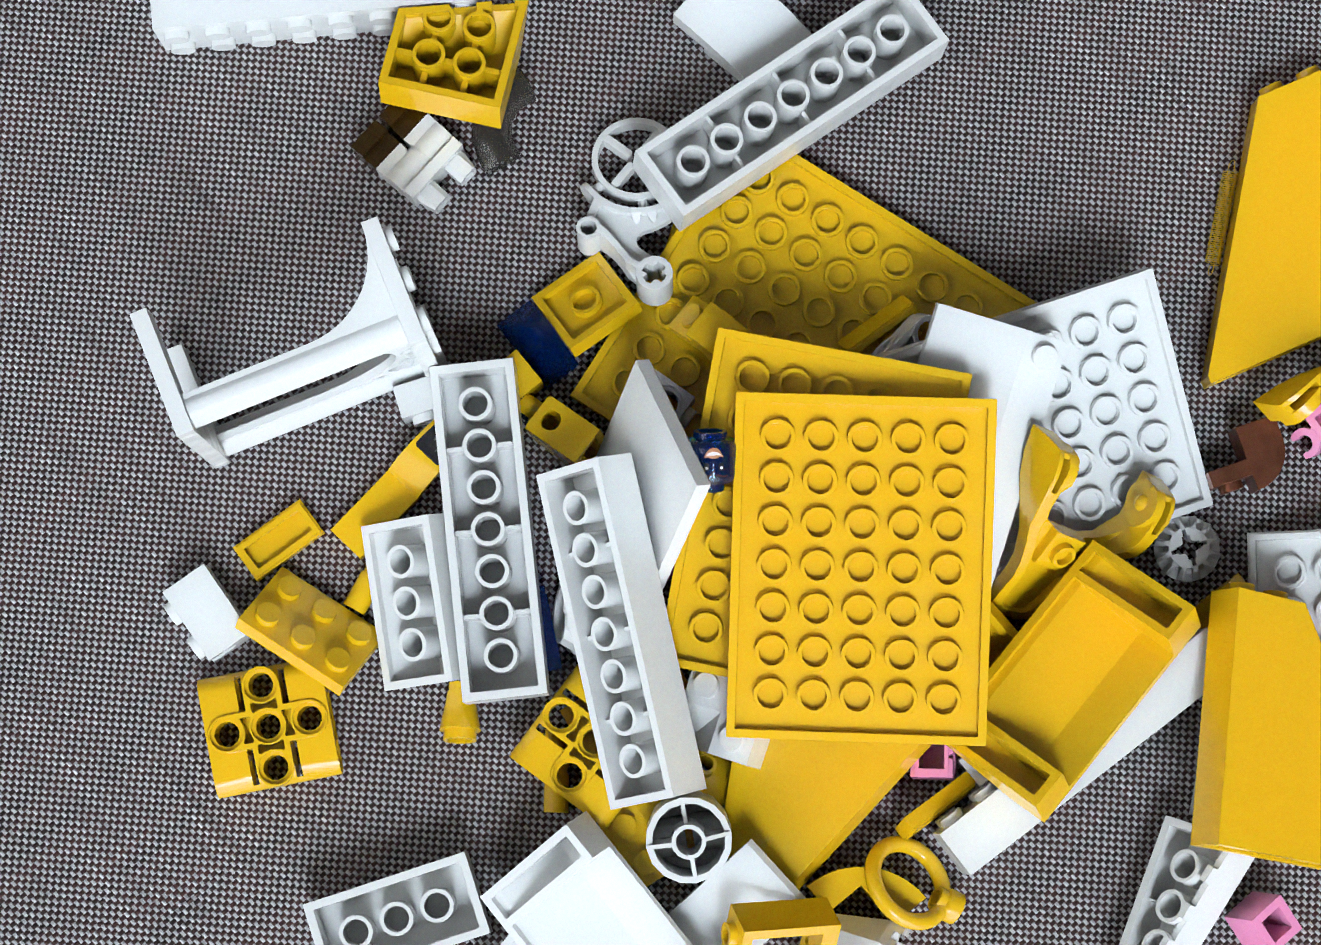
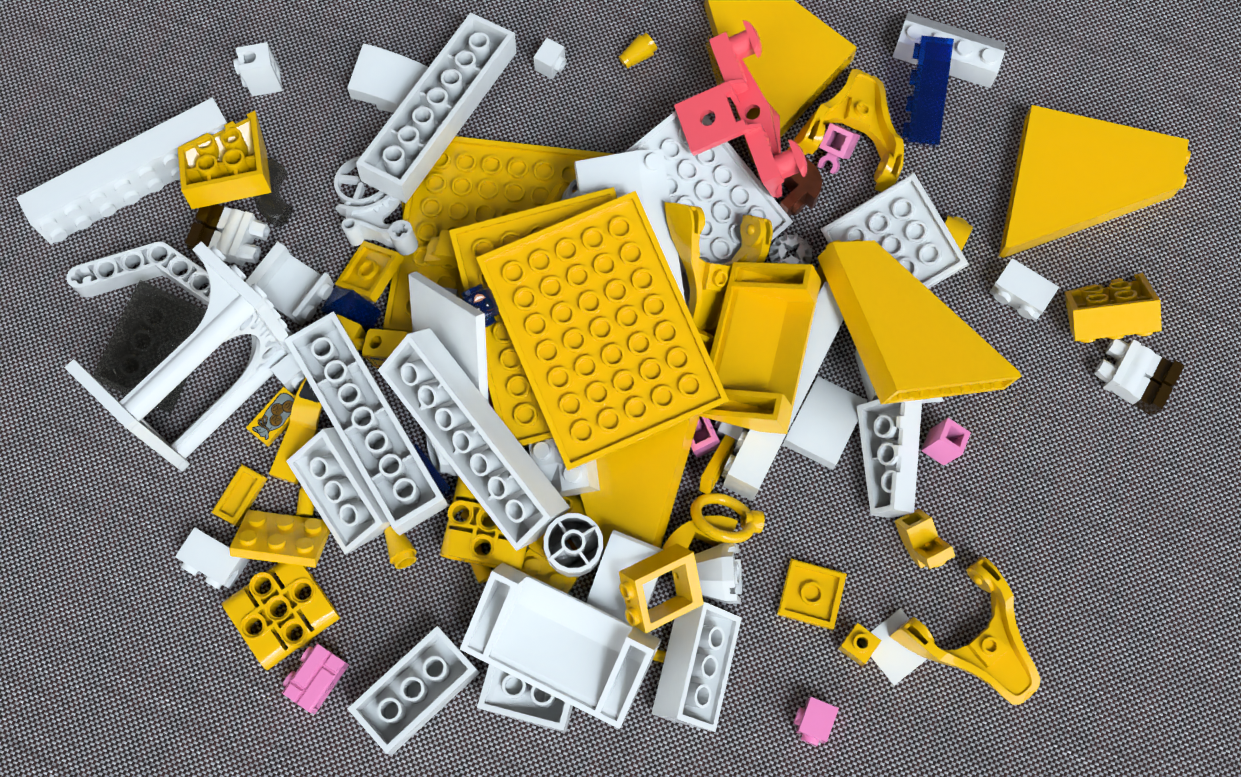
camera: 25 degrees left, 10 degrees down
none -> white beam [67,241,211,306]
none -> clear smoke slope [91,280,206,414]
none -> white panel [245,241,334,326]
none -> tile [246,387,295,447]
none -> bright pink brick [282,643,349,714]
none -> white plate [533,38,567,79]
none -> yellow cone [618,33,658,69]
none -> coral piece [674,20,807,198]
none -> white slope [783,376,868,470]

